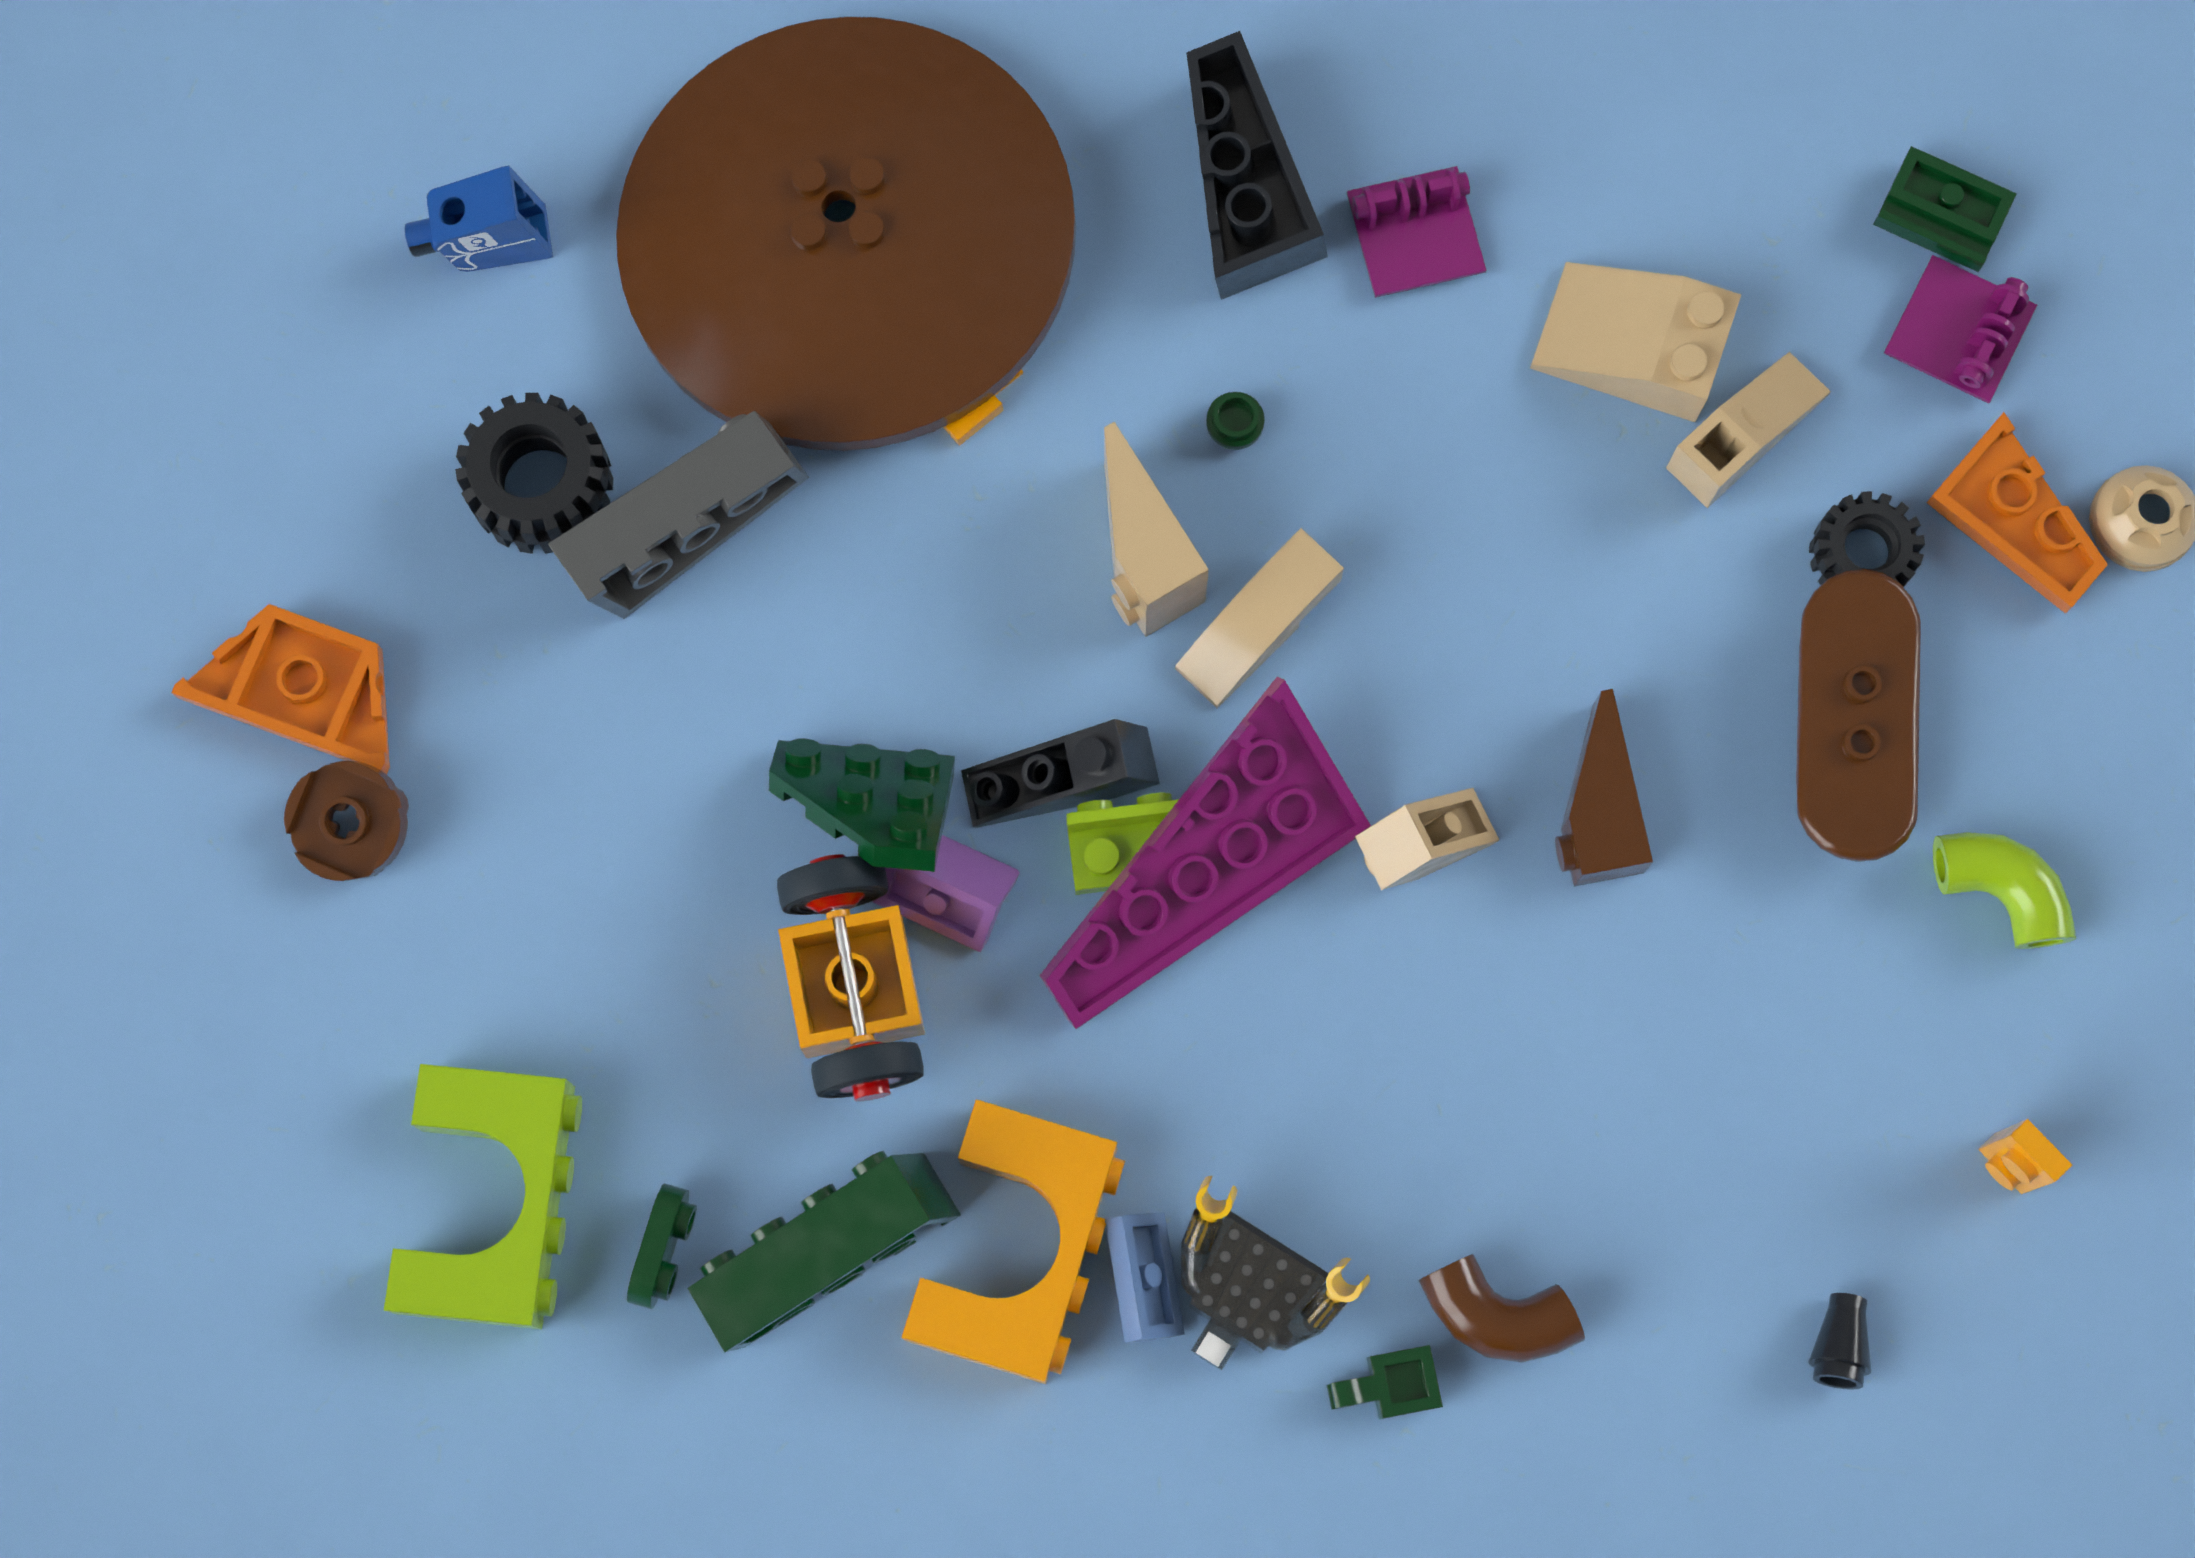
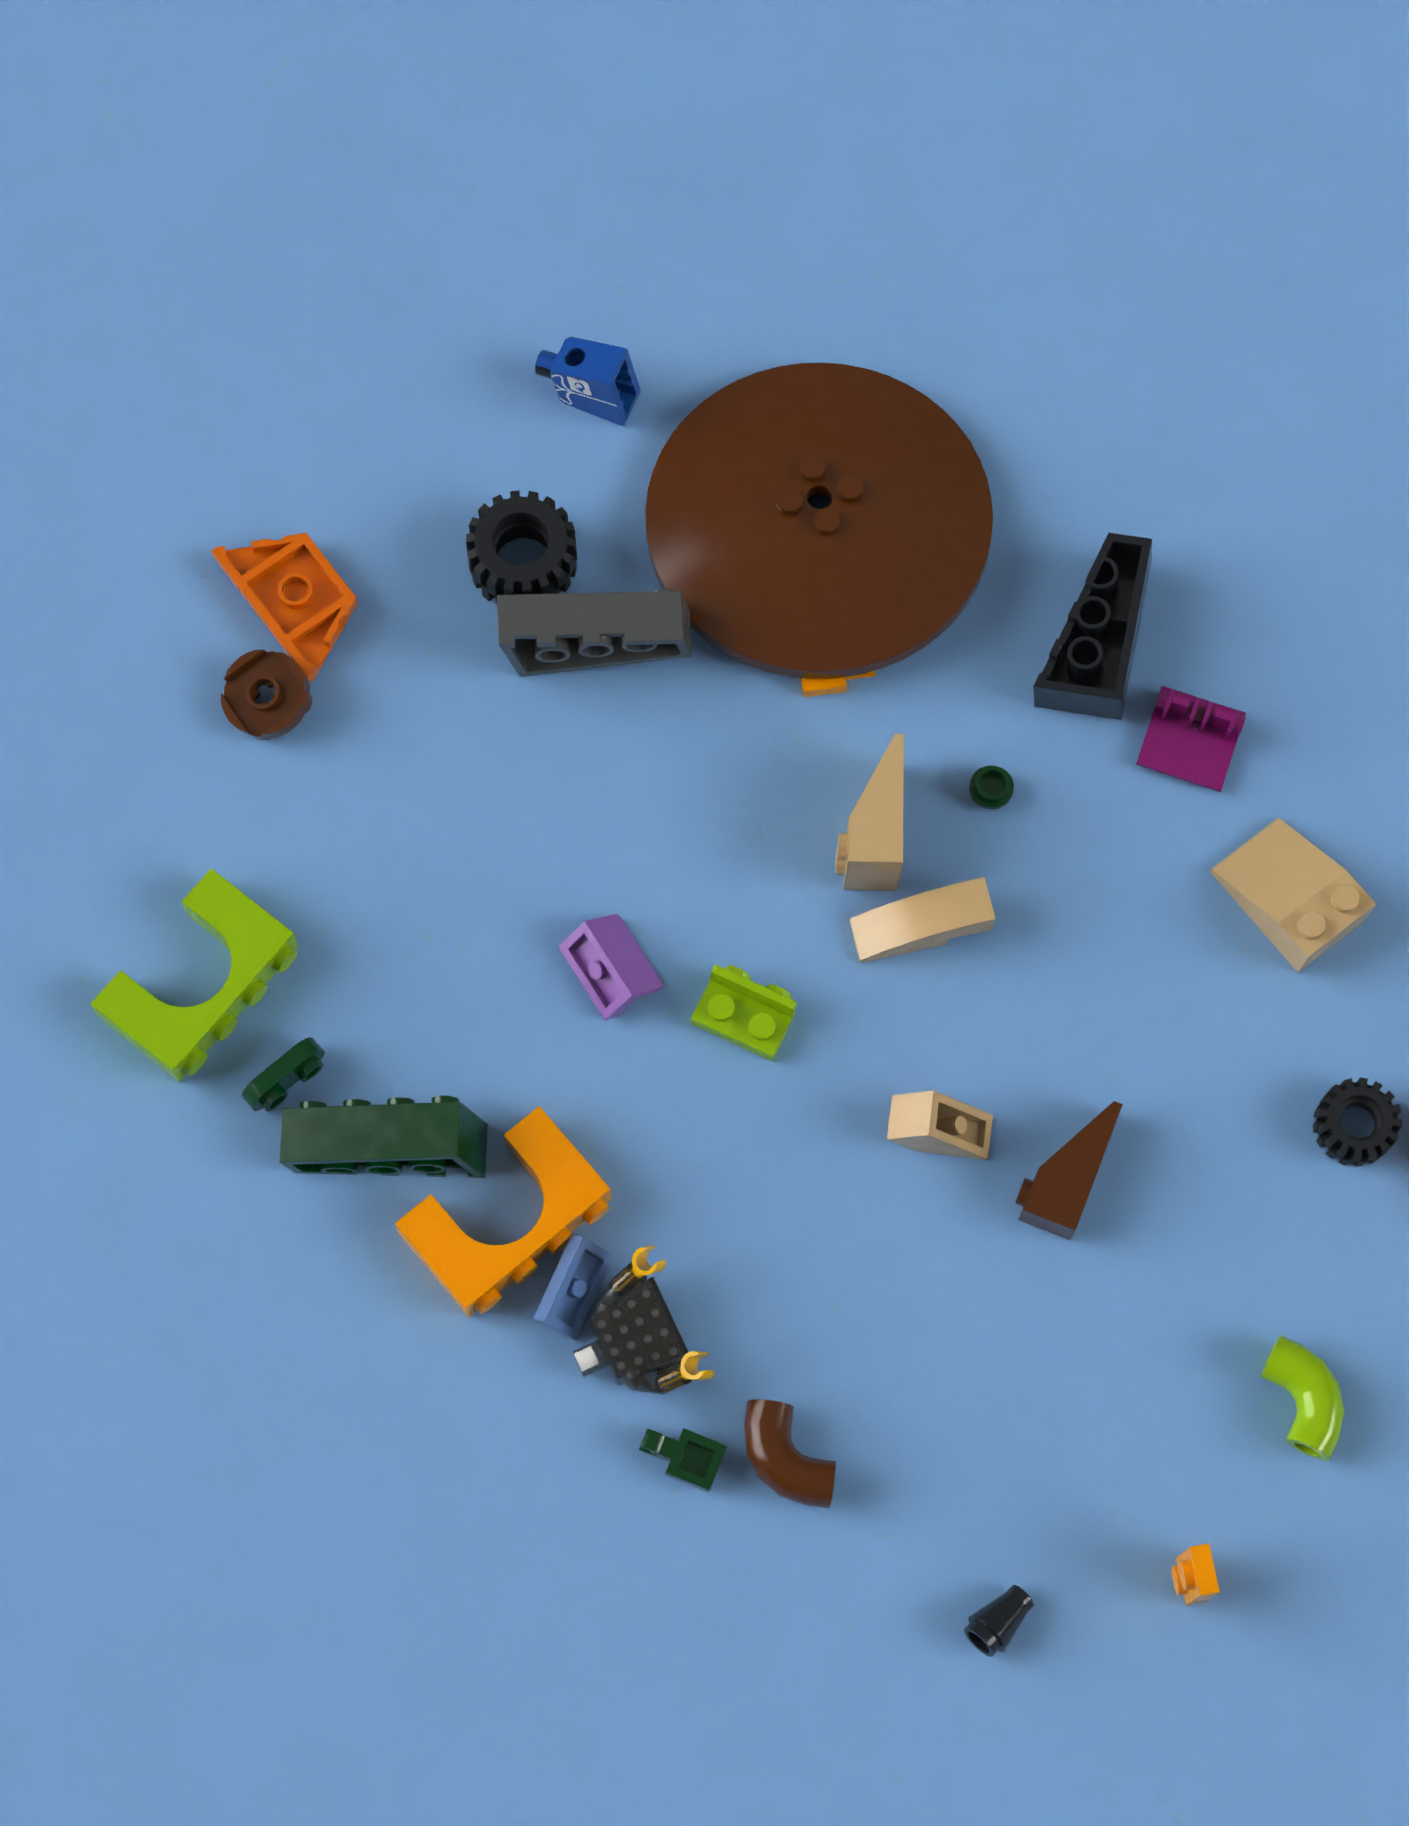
camera: 30 degrees right, 5 degrees down
dark green plate [769,738,955,872] -> none
brick [777,854,925,1102] -> none
black slope [961,719,1160,828] -> none
magenta wing [1039,676,1371,1029] -> none
tan slope [1666,352,1831,508] -> none
reddish brown piece [1796,569,1921,862] -> none

